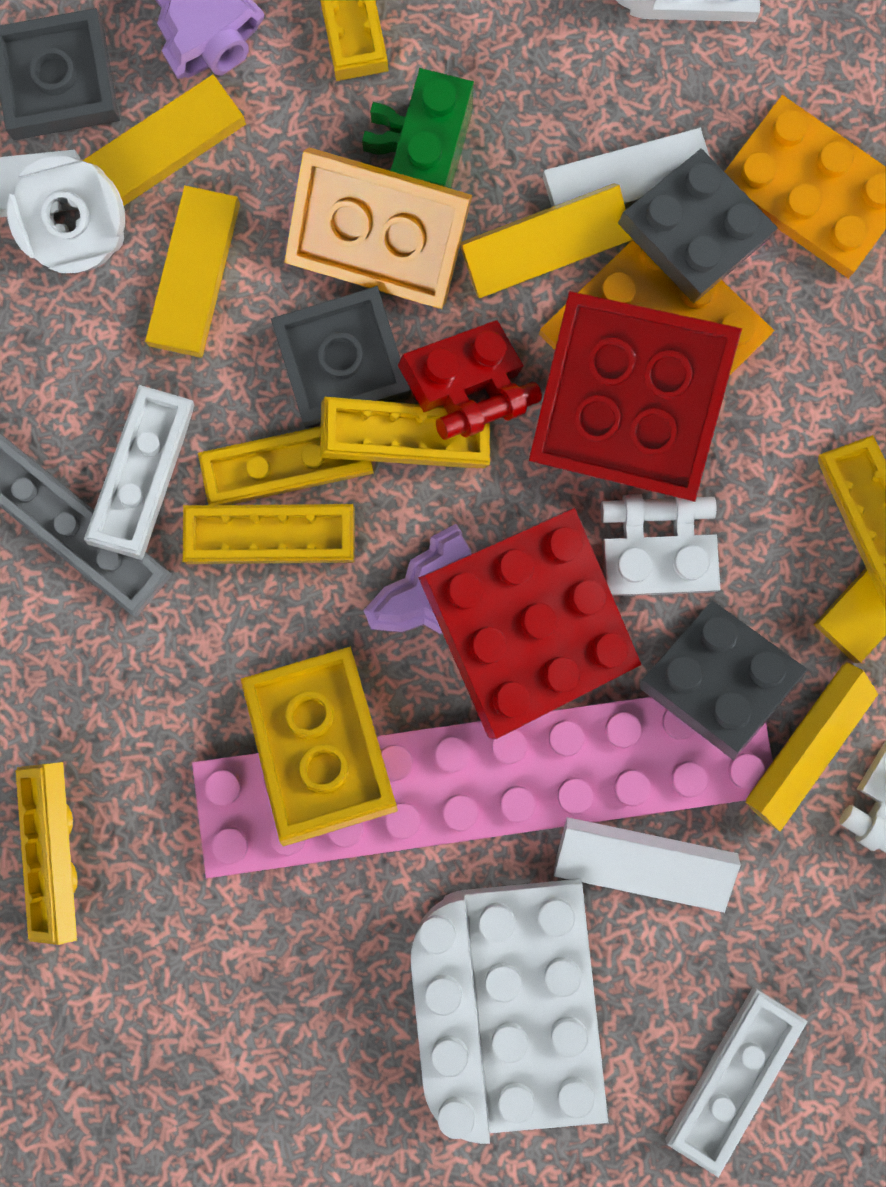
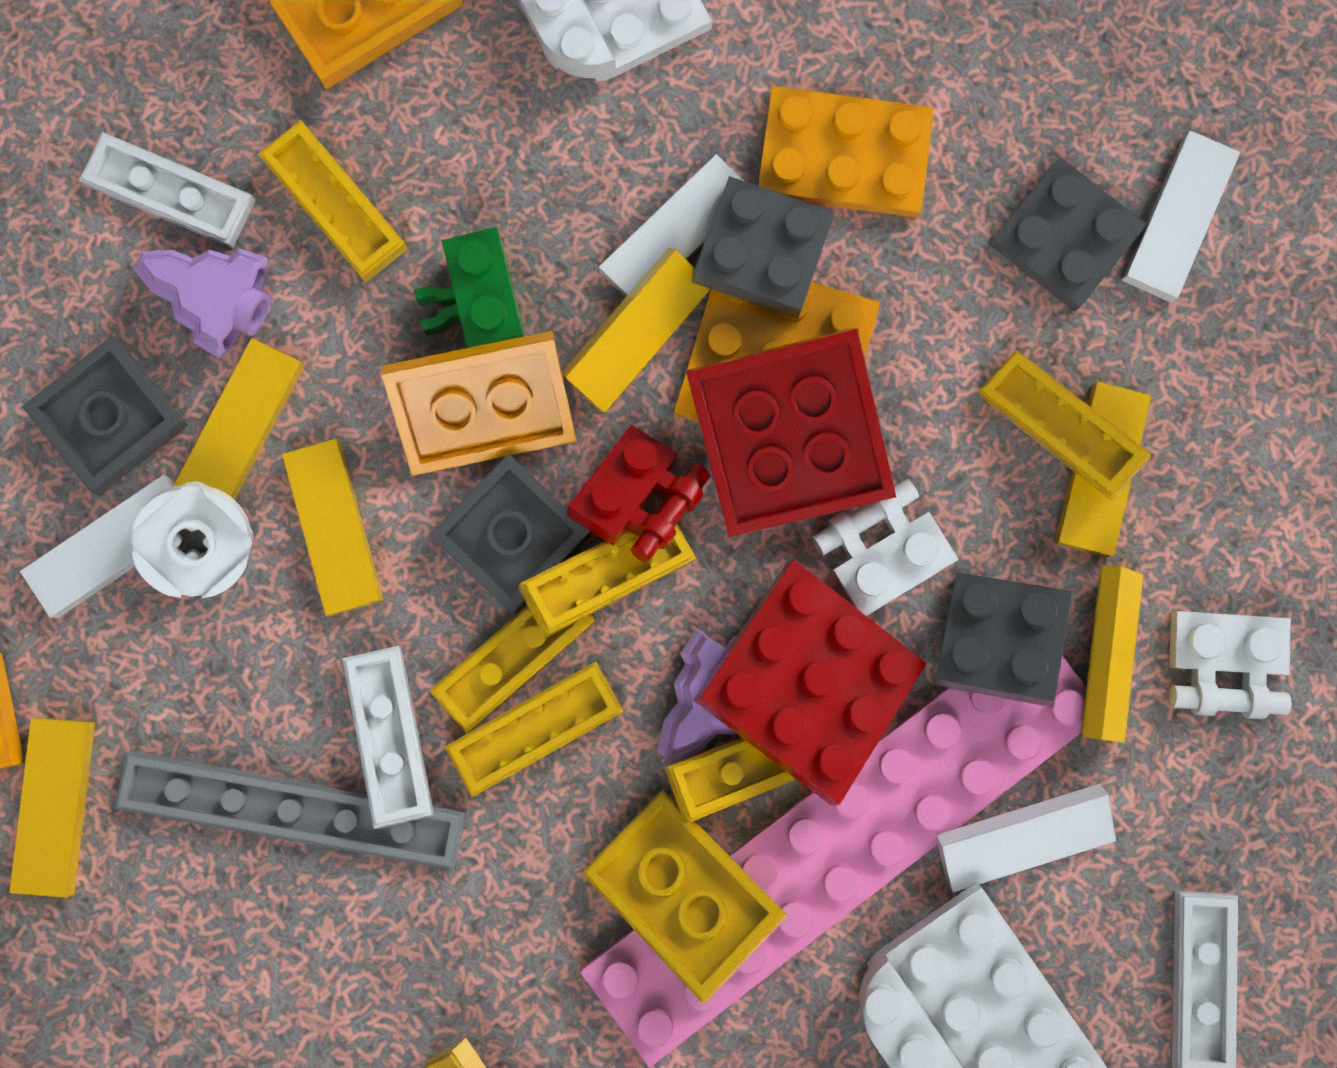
camera: 30 degrees left, 0 degrees up
none -> yellow tile [664,737,796,823]

